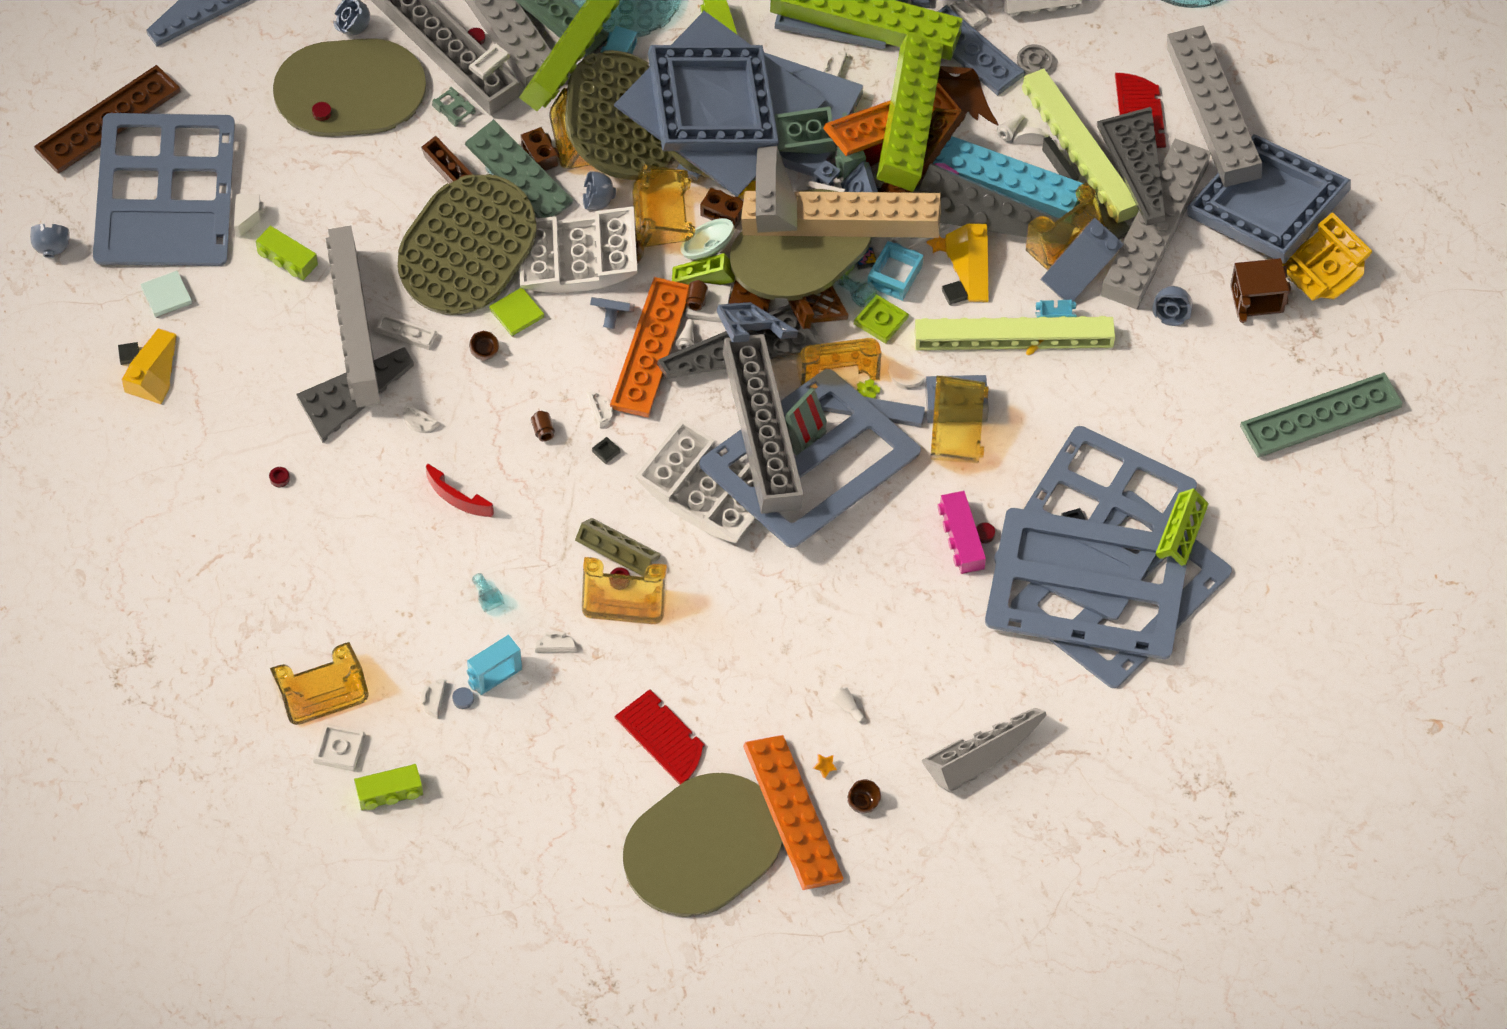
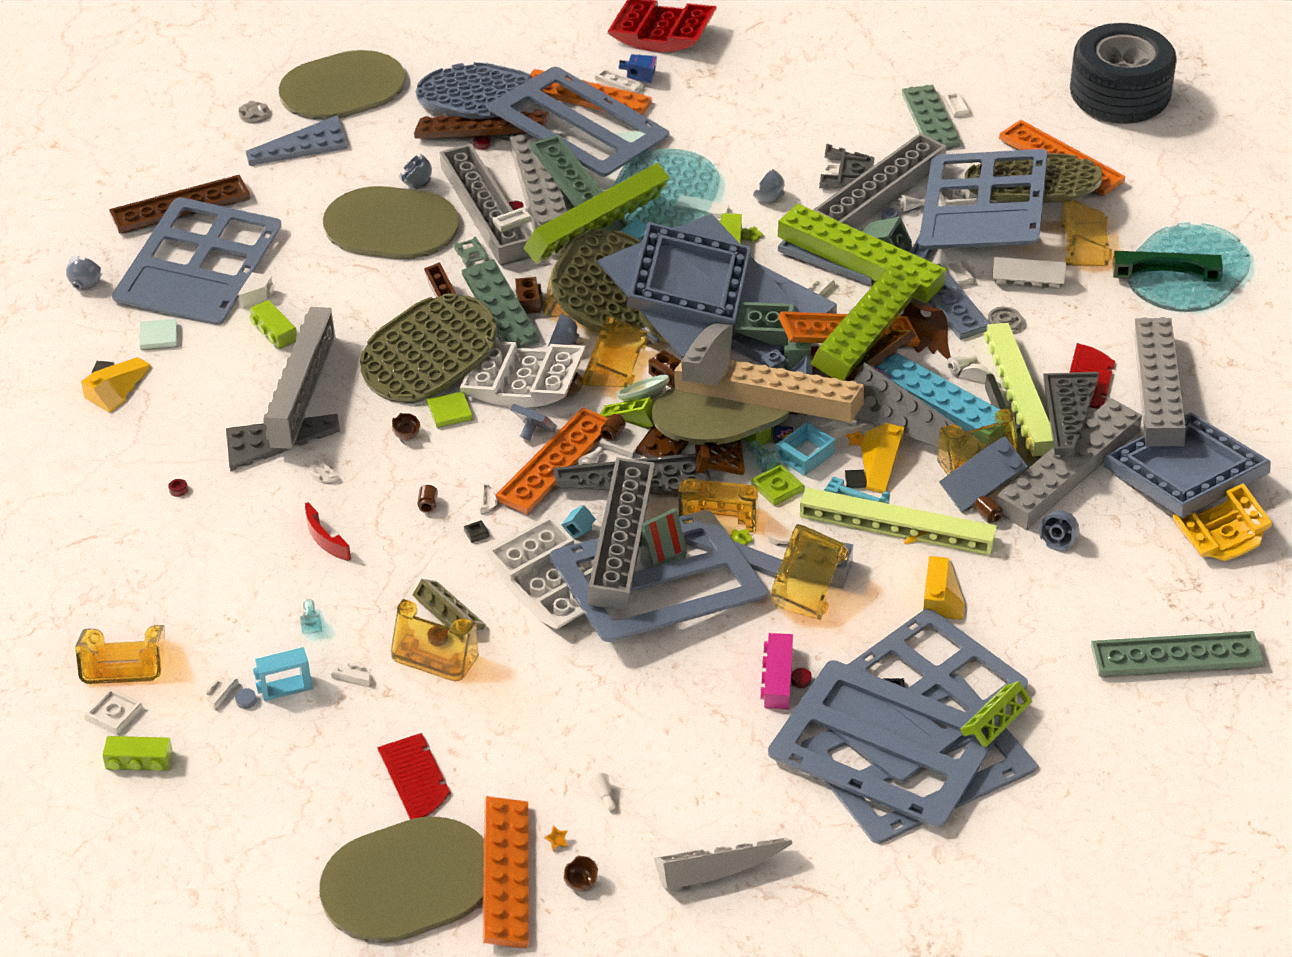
camera: 20 degrees right, 15 degrees down
dark red tile [312,102,332,121] -> none
white tile [374,313,437,350] -> none
sand blue wing [716,302,798,343] -> none
medium azure hinge [1035,300,1077,318] -> none
reddish brown container [1230,258,1291,323] -> none
none -> medium azure brick [561,505,596,539]
none -> lime plant [741,226,762,241]
none -> medium azure hinge [824,477,891,504]
none -> yellow wedge [923,556,965,620]
none -> reddish brown brick [974,495,1003,523]

